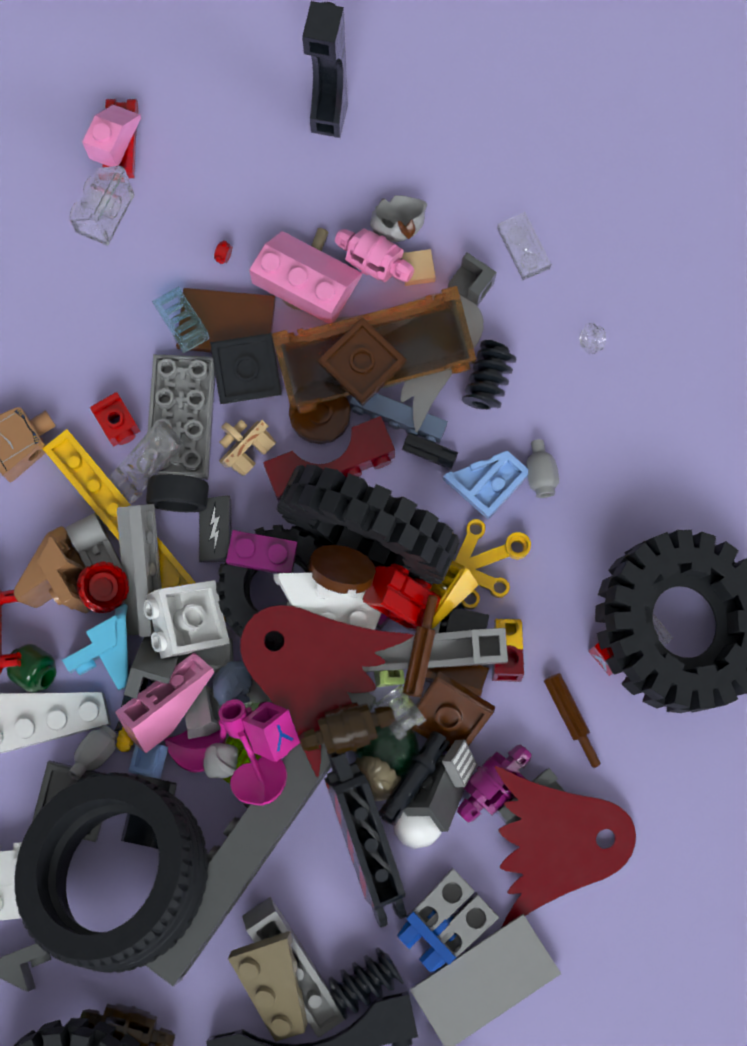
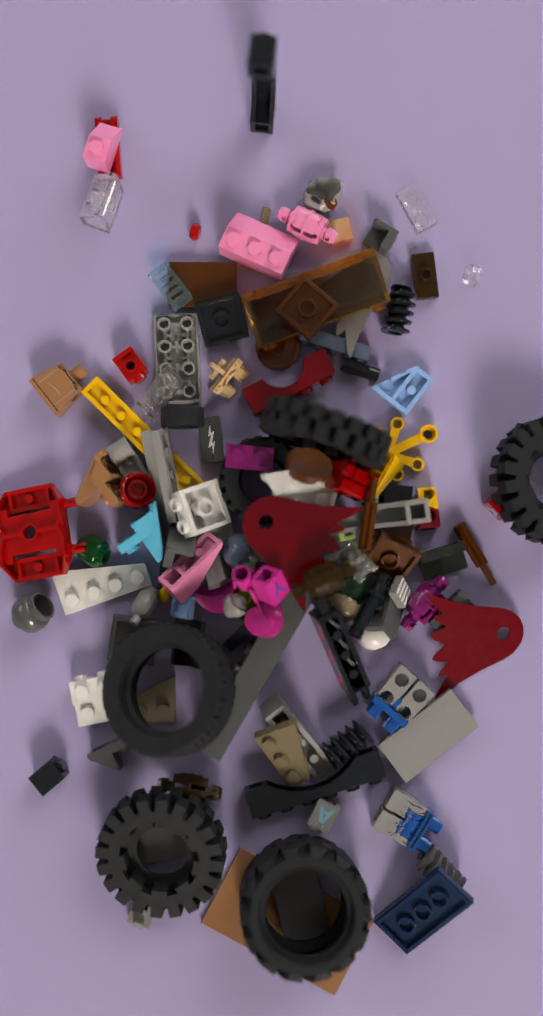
camera: 10 degrees left, 10 degrees up
light grey plant [527,439,559,498] -> none
none -> dark tan wing [137,676,176,722]
none -> black beam [222,623,251,653]
none -> dark brown plate [410,252,439,301]
none -> pearl dark grey panel [418,541,468,580]

